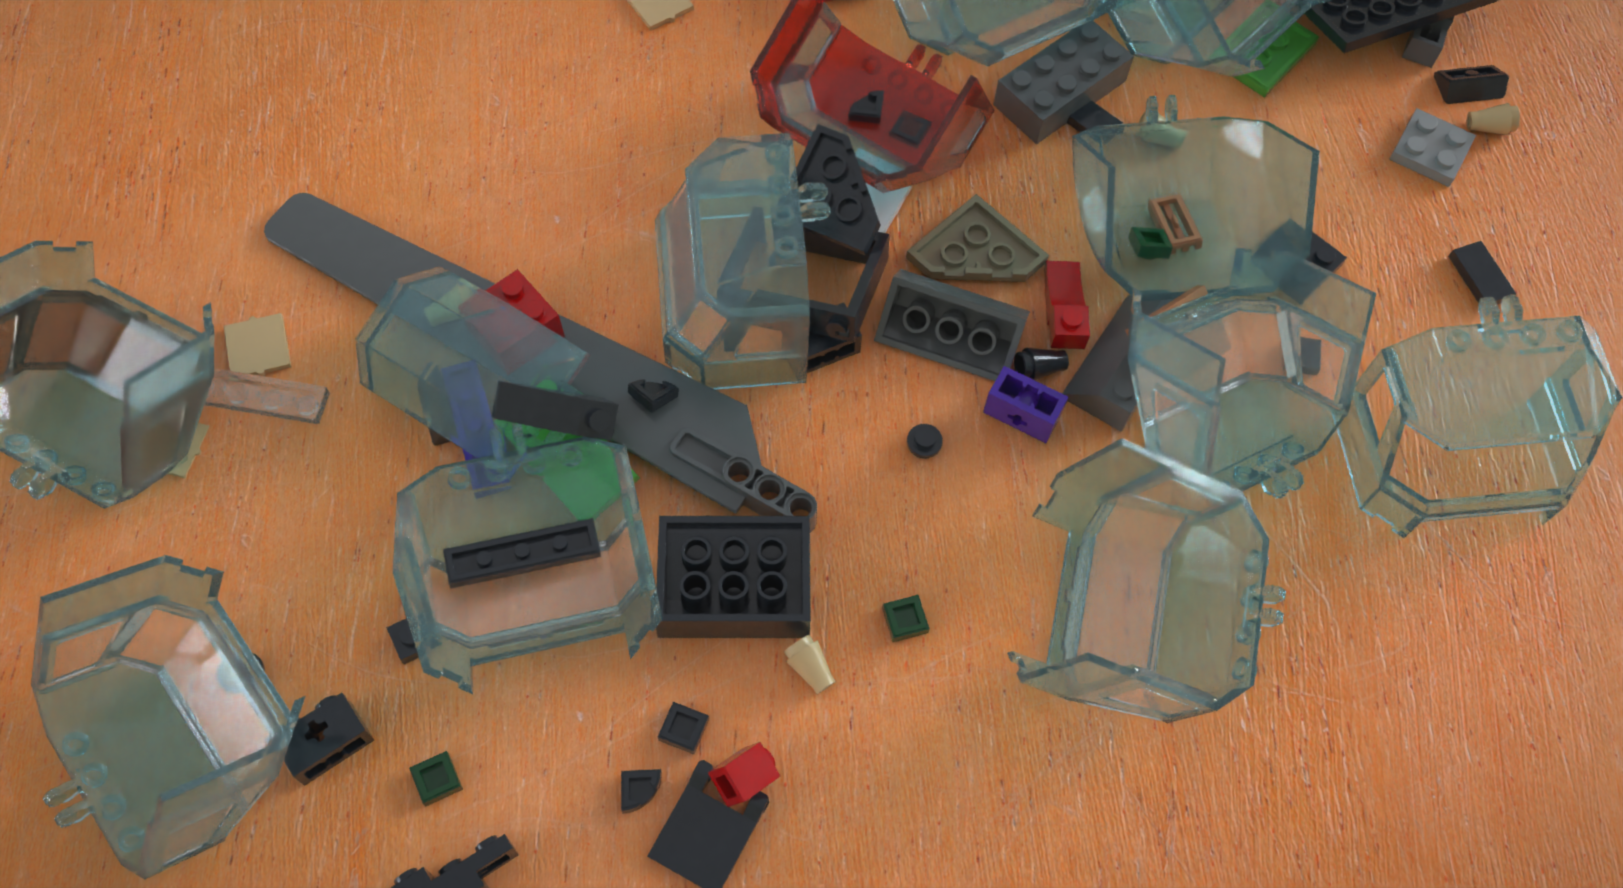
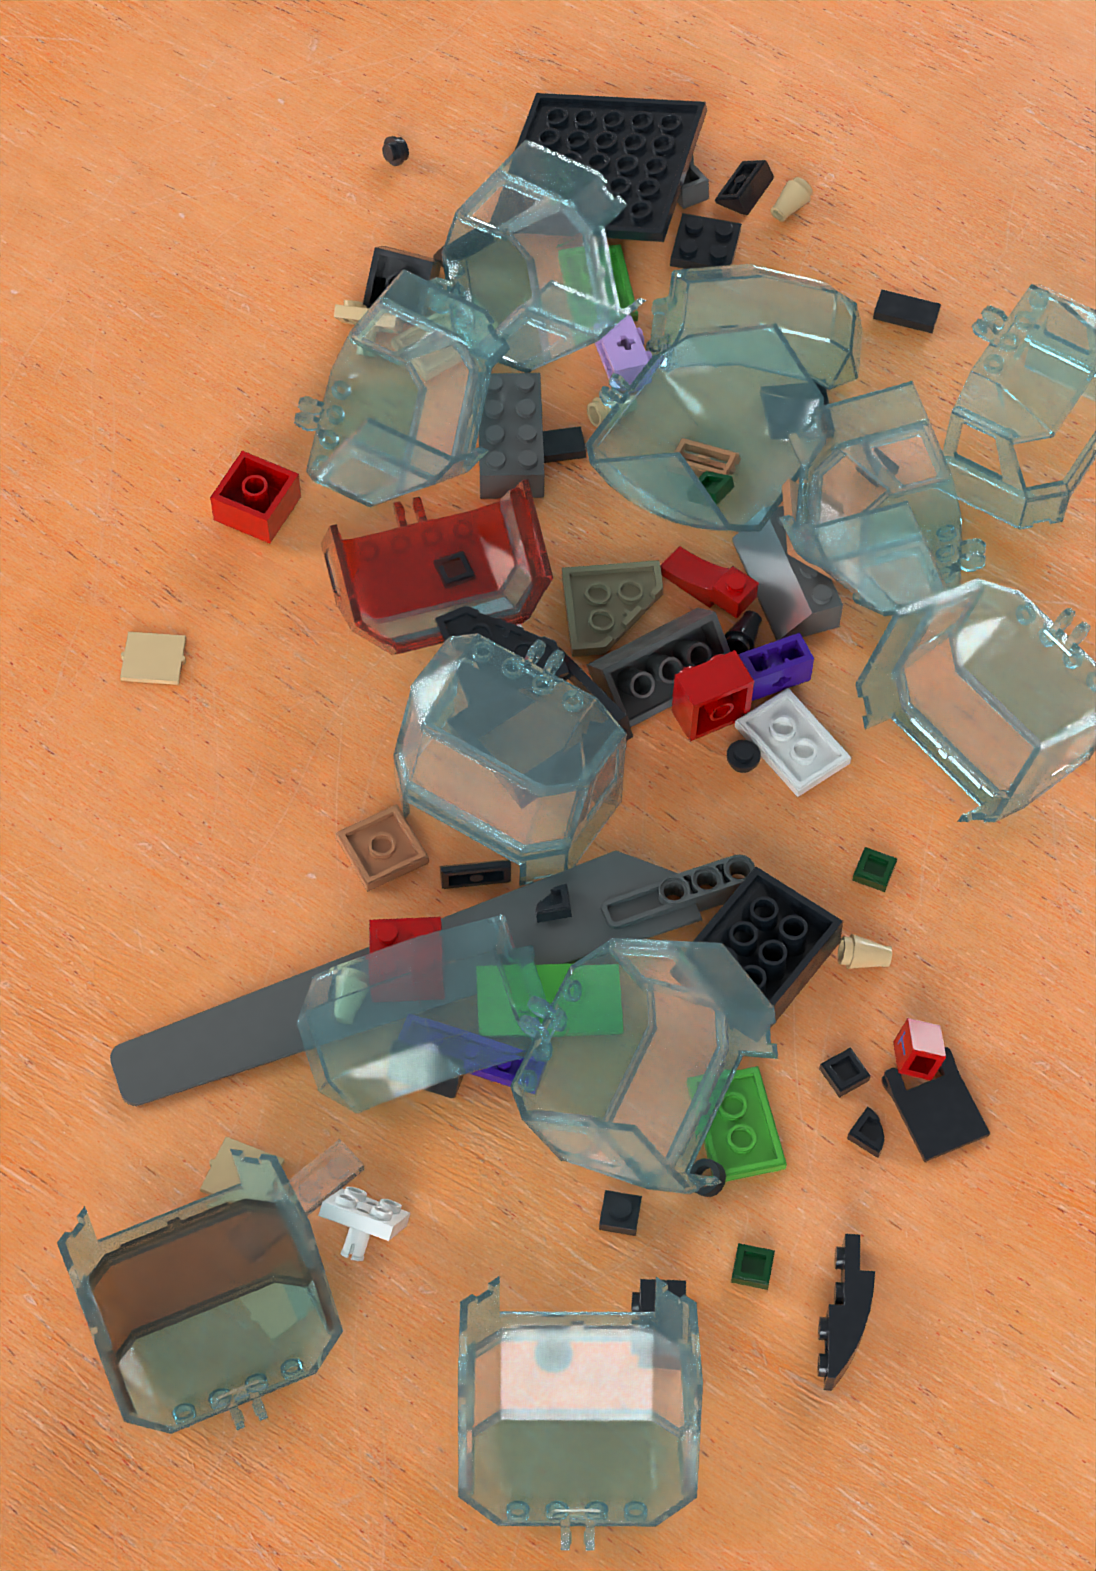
camera: 50 degrees left, 5 degrees down
black tile [443,518,601,589] -> none
black slope [491,381,619,441] -> none
black tile [848,90,884,124] -> none
light grey plate [1389,108,1476,187] -> none
none -> white plate [318,1187,410,1261]
none -> nougat tile [336,804,429,892]
none -> black slope [440,859,511,889]
none -> lavender brick [595,316,654,391]
none -> clear light blue windscreen [646,264,863,390]
none -> black plate [670,213,742,277]
none -> red brick [671,650,754,742]
none -> bright green tile [688,1066,787,1182]
none -> black piece [688,1158,726,1197]
none -> white tile [735,688,851,797]

